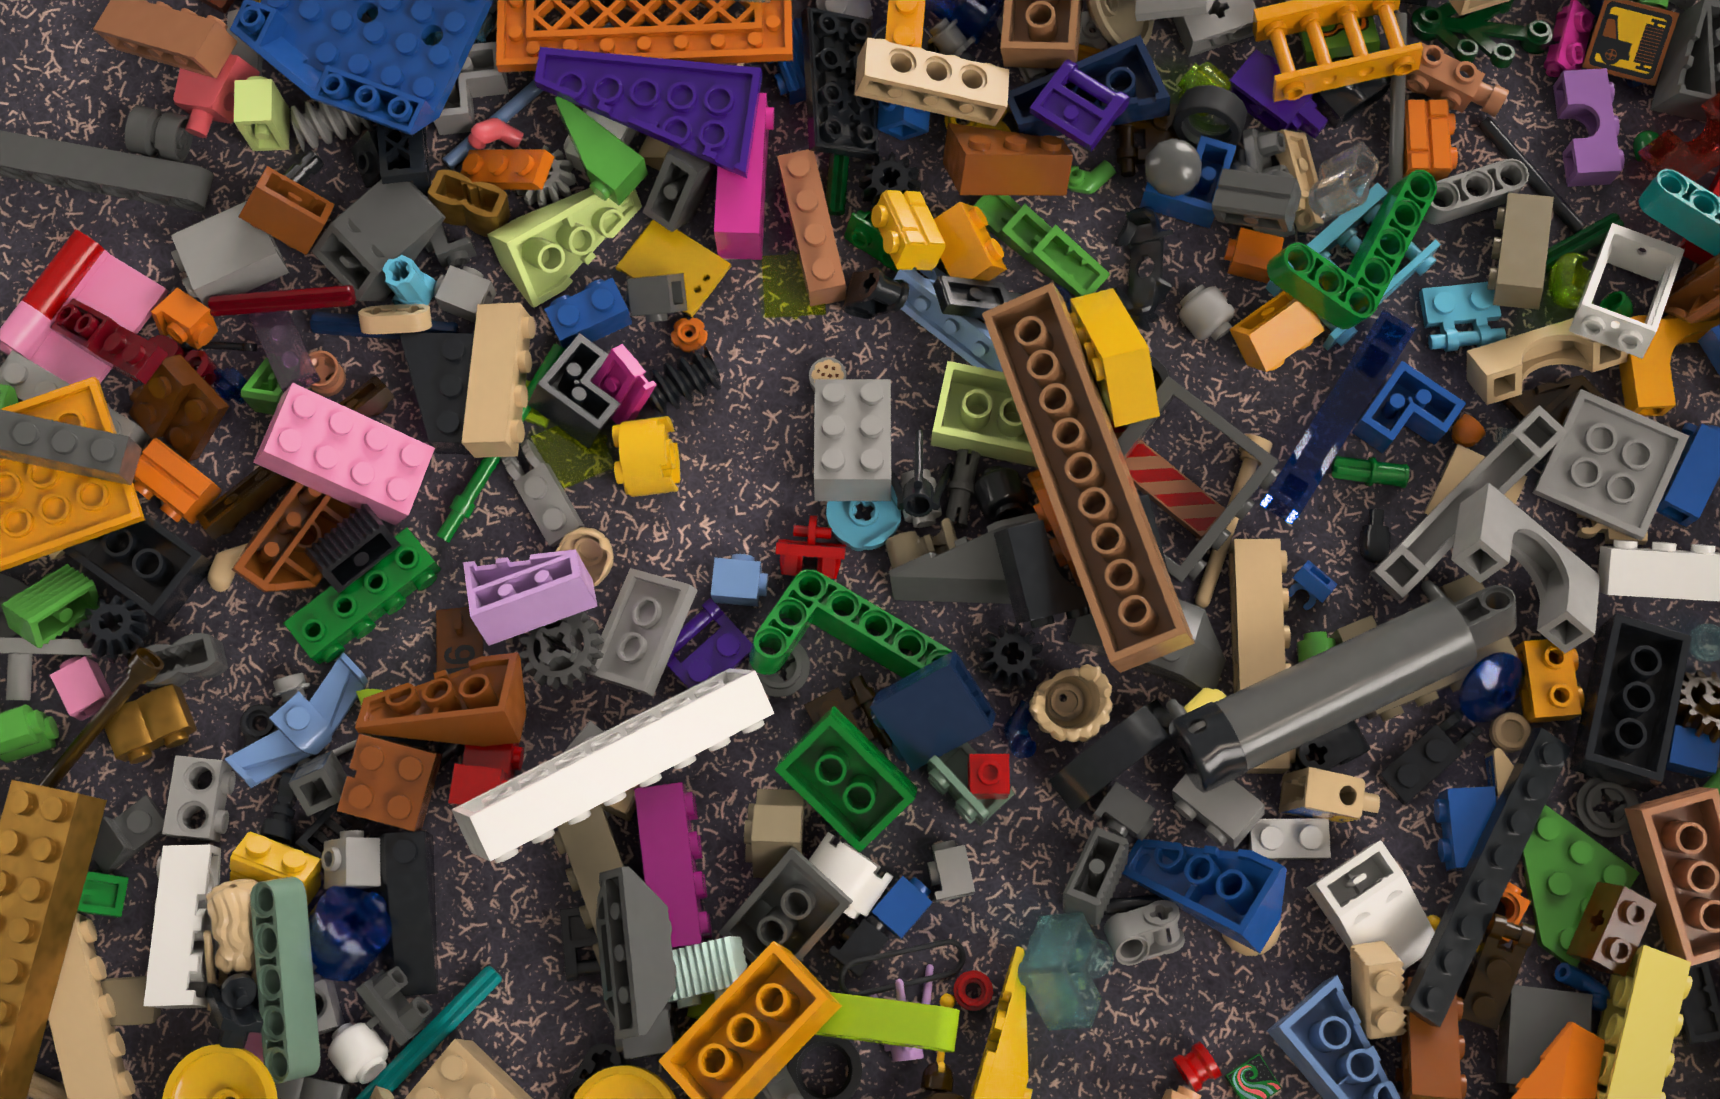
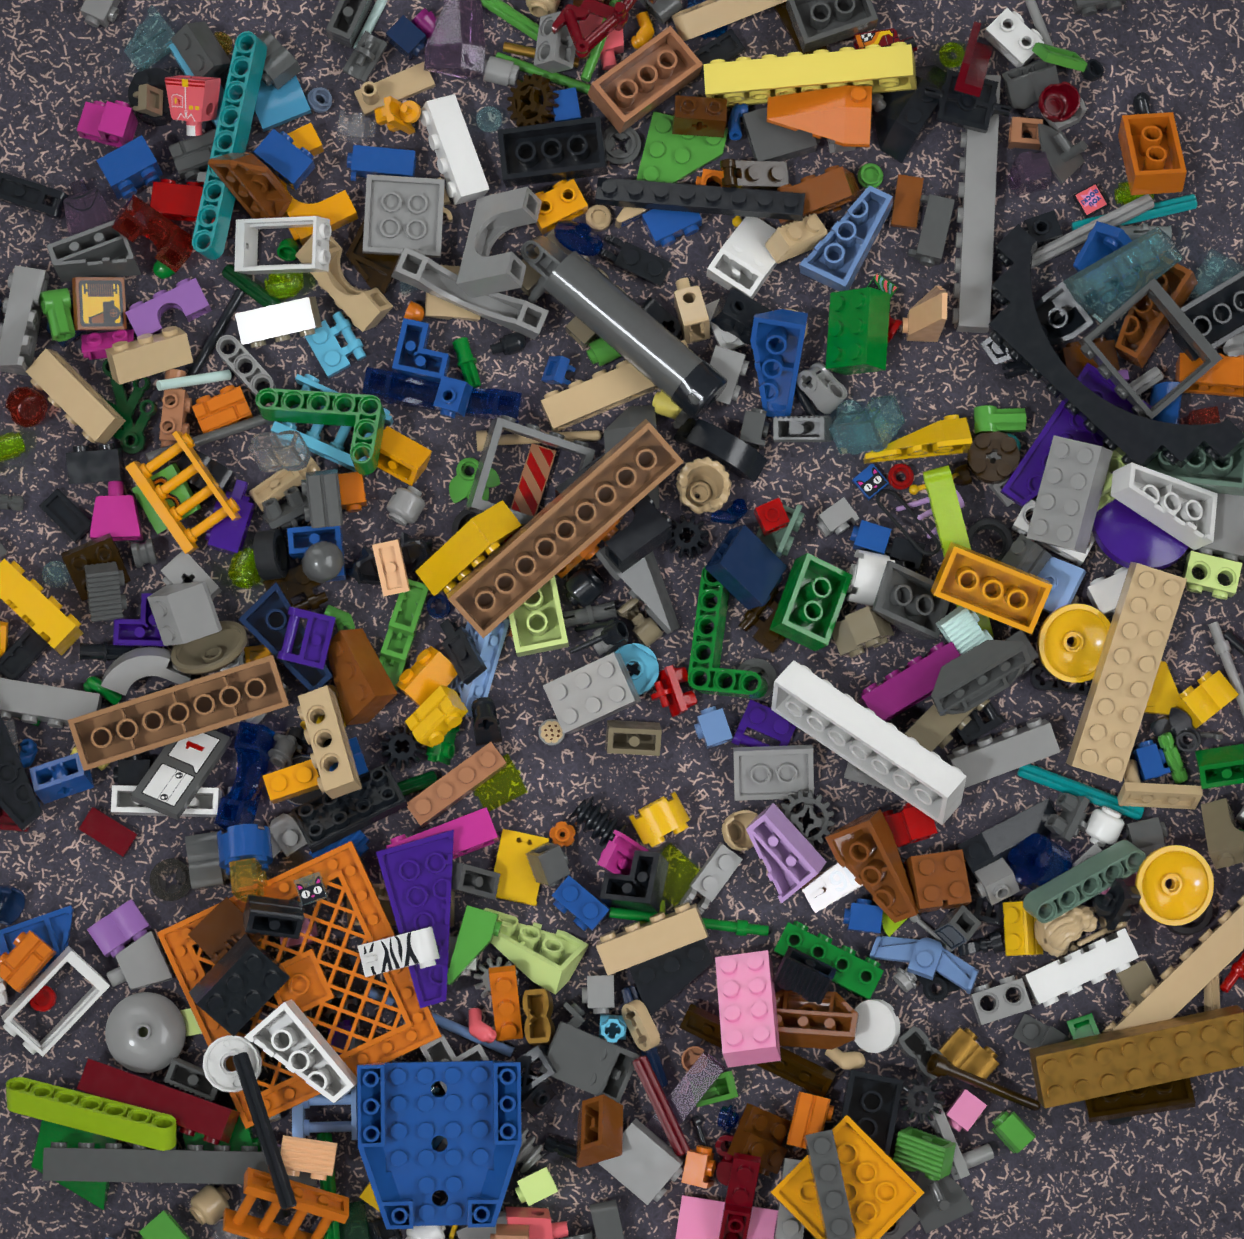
camera: 115 degrees left, 5 degrees up
none -> tan brick [105,326,193,385]
none -> light aqua bar [156,370,232,391]
none -> white door [358,927,440,977]
none -> light nougat plate [372,539,410,597]
none -> blue brick [433,376,473,419]
none -> bright green plate [449,458,500,503]
none -> dark tan brick [605,720,662,756]
none -> black brick [711,287,772,345]
none -> green brick [825,287,891,375]
none -> blue brick [843,899,883,935]
none -> tile [852,463,889,501]
none -> white tile [854,999,900,1053]
none -> light grey brick [947,717,1060,788]

